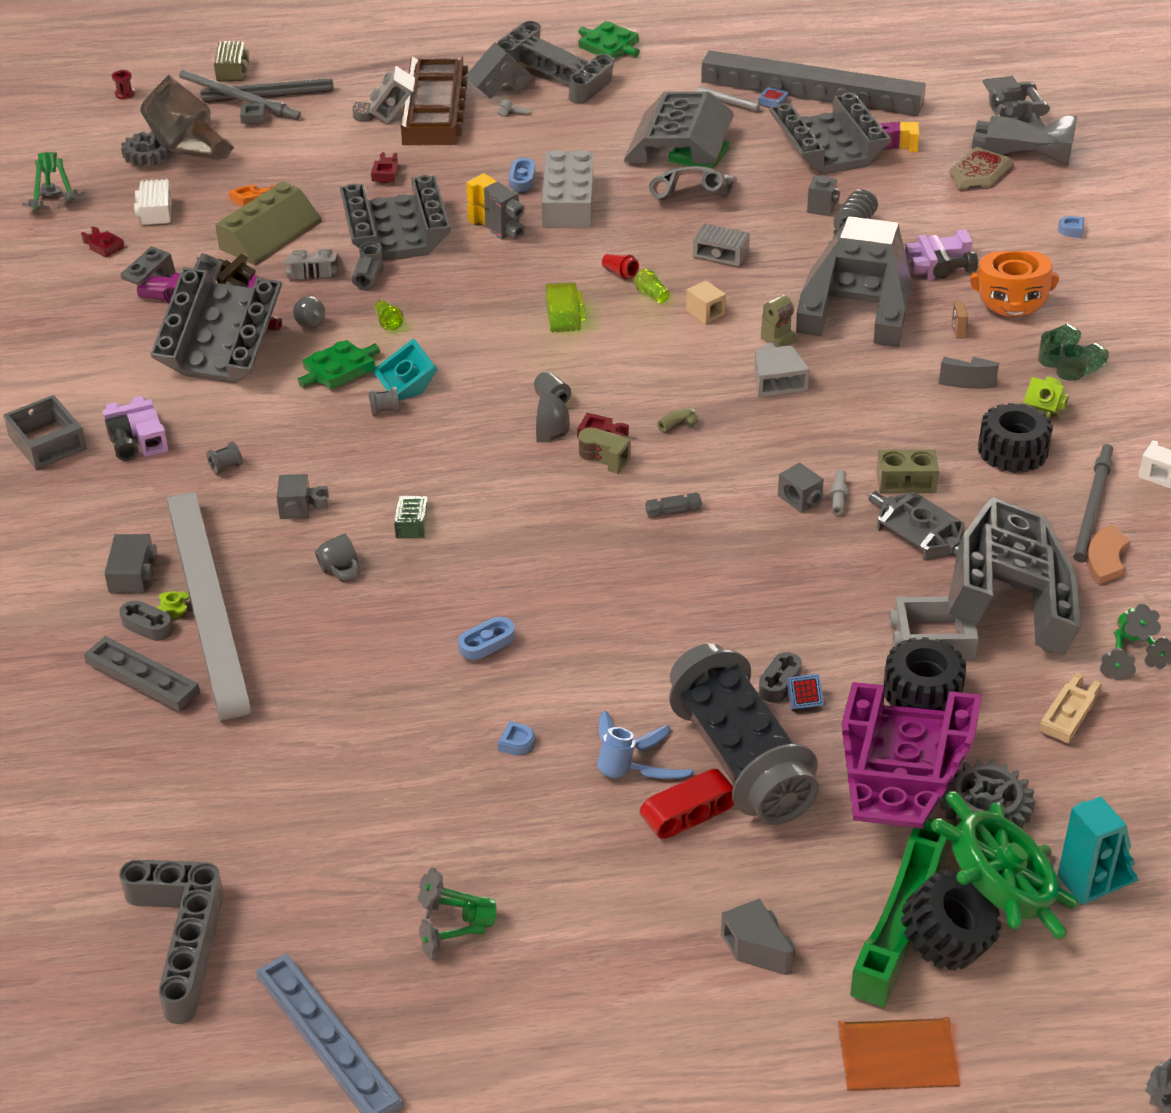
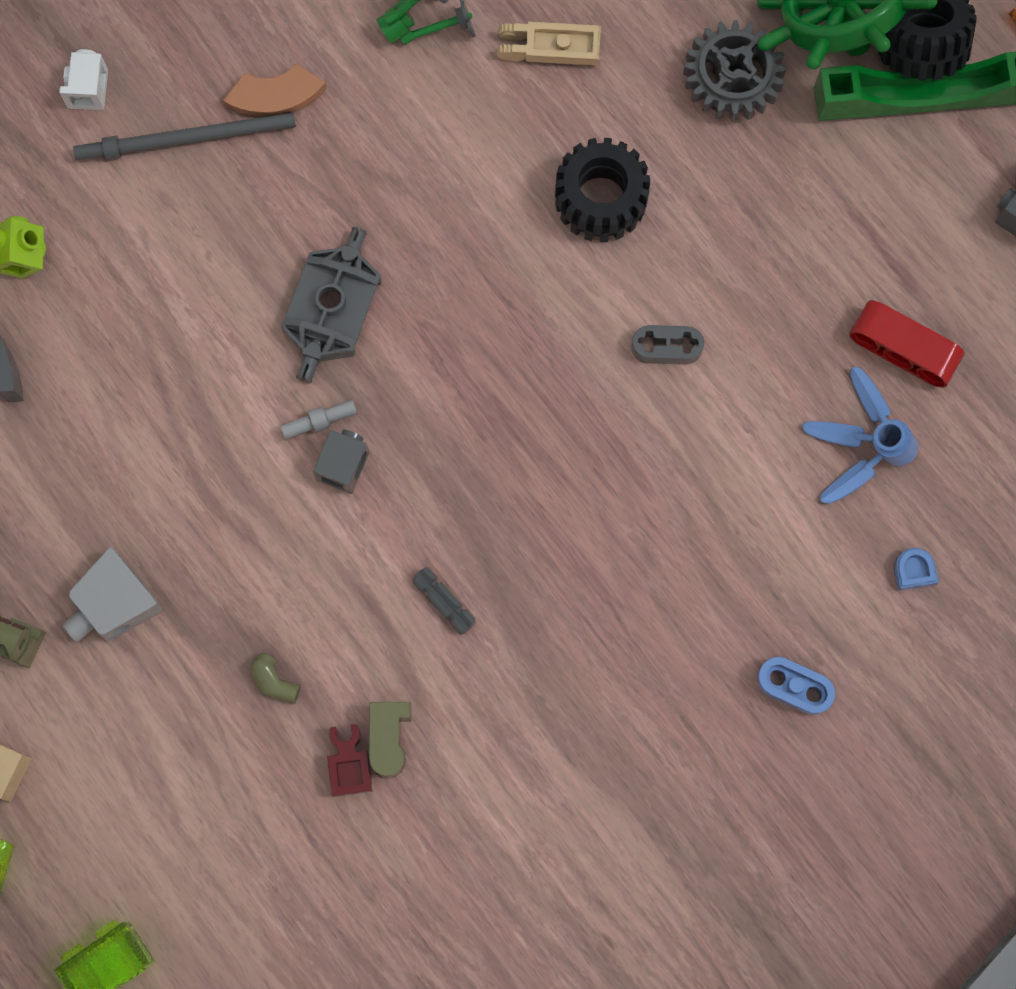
camera: 120 degrees left, 35 degrees up
dark grey piece [315,533,360,581] -> none
clear green slope [394,496,428,538] -> none
dark grey brick [534,372,571,404] -> none
dark grey brick [536,391,570,442] -> none
brick [669,644,819,825] -> none
tile [786,674,824,710] -> none
magenta wedge [842,682,982,829] -> none
olive brick [876,449,939,493] -> none
light grey window [889,596,979,661] -> none
dark grey wedge [948,497,1081,655] -> none
black tyre [978,403,1053,473] -> none

